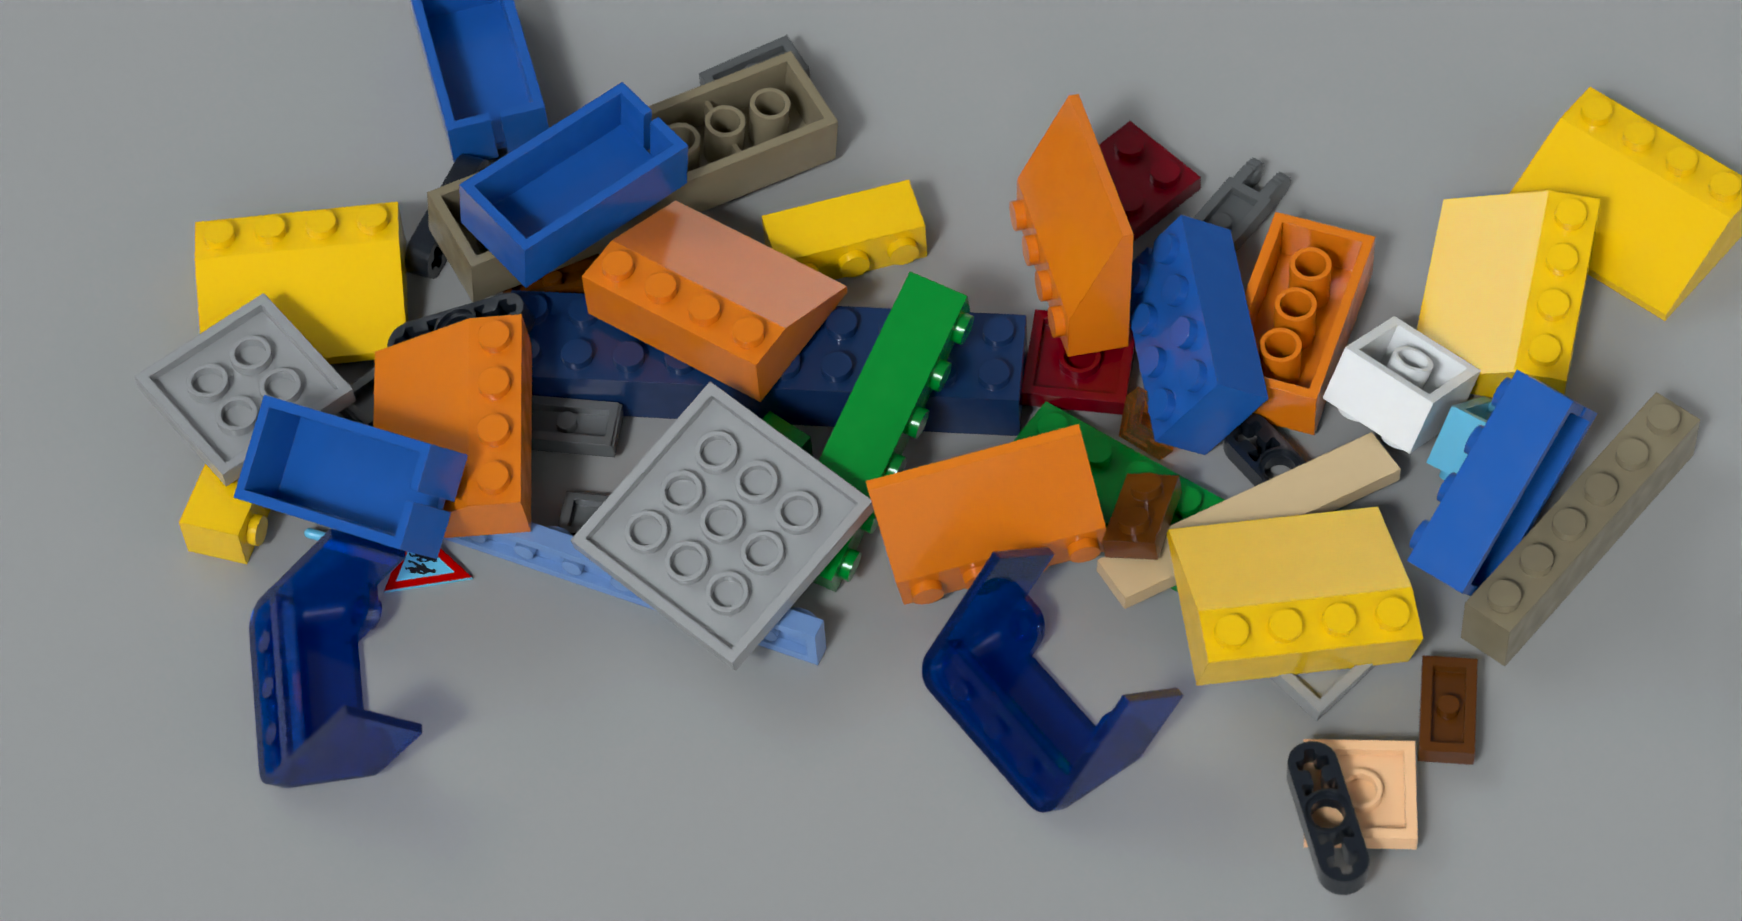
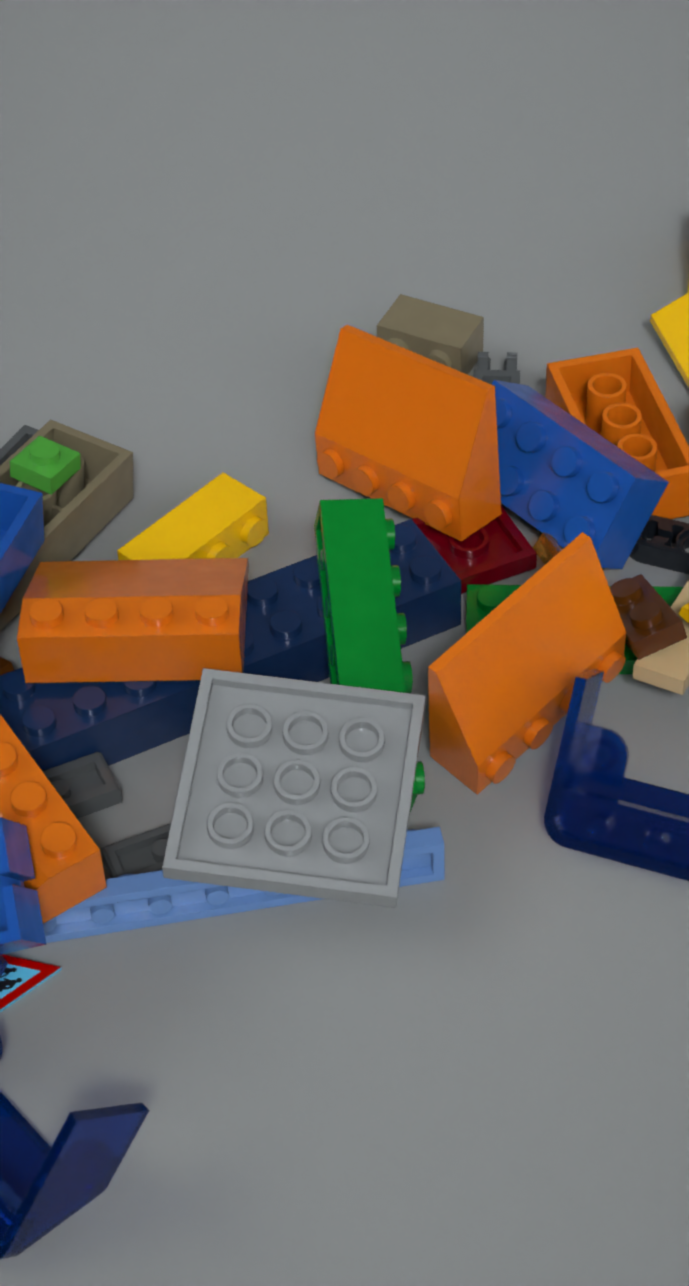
camera: 35 degrees left, 10 degrees down
none -> bright green plate [10,435,81,495]
none -> dark tan brick [377,294,484,374]

